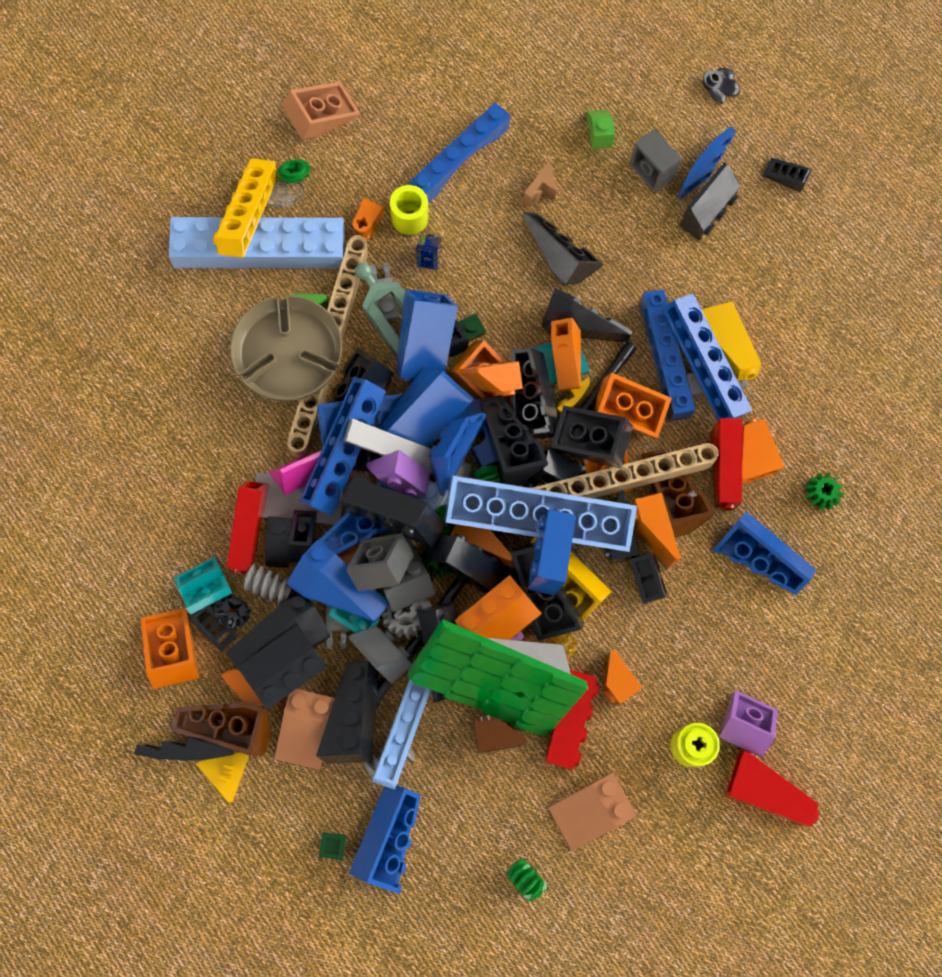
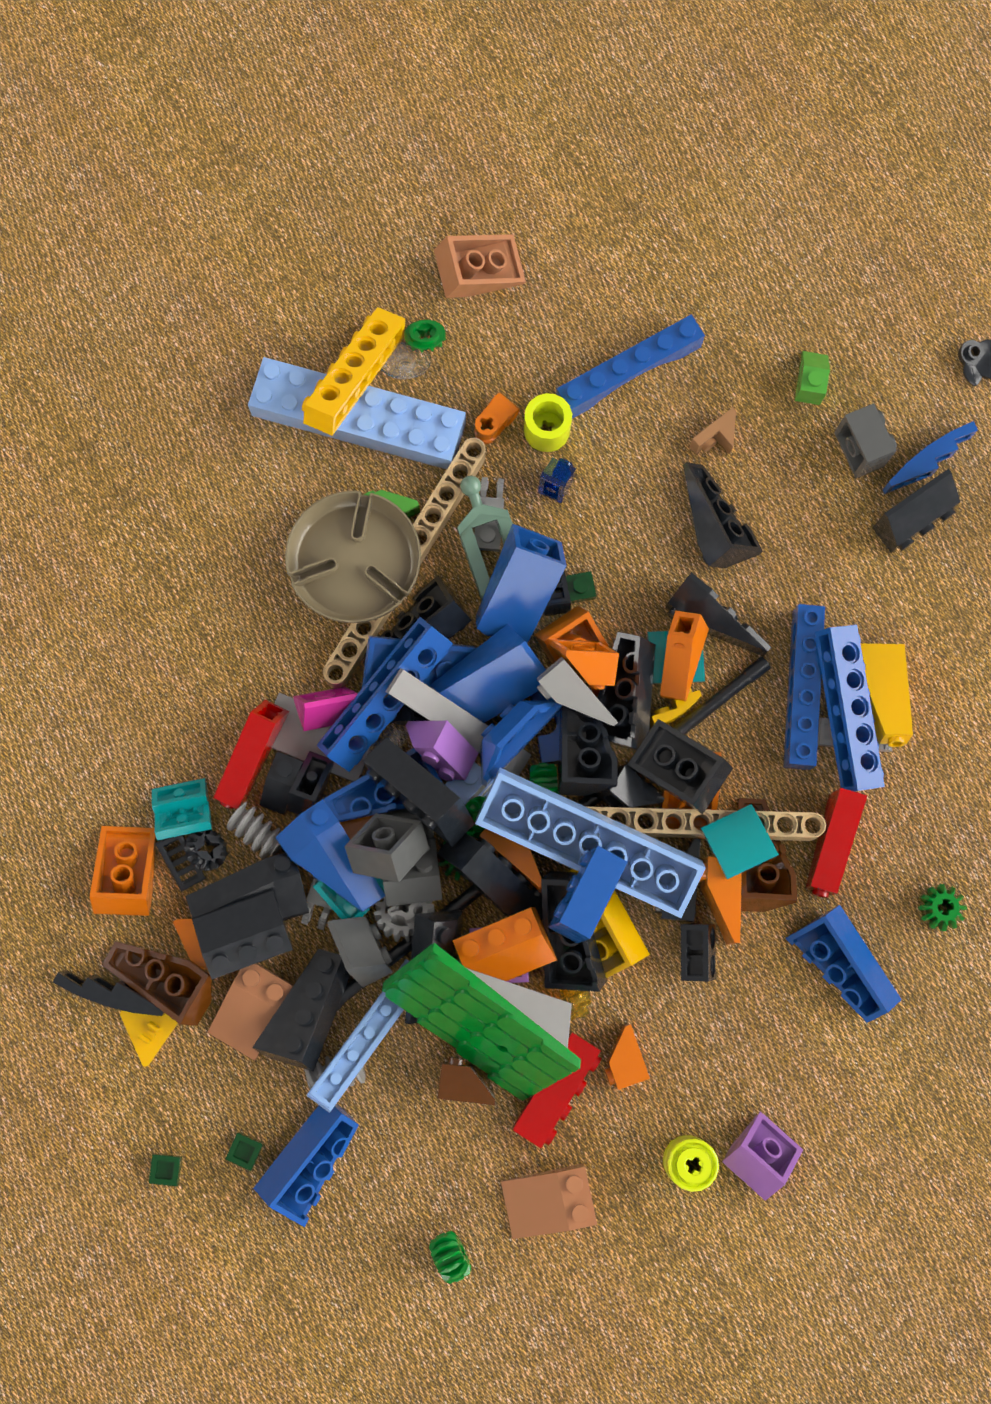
camera: 20 degrees right, 5 degrees up
orange slope [596,373,672,439] -> none
red slope [725,750,819,827] -> none
orange slope [742,418,784,485] -> none
none -> dark green plate [149,1153,182,1186]
none -> light grey slope [537,657,618,726]
none -> teal slope [701,804,778,879]

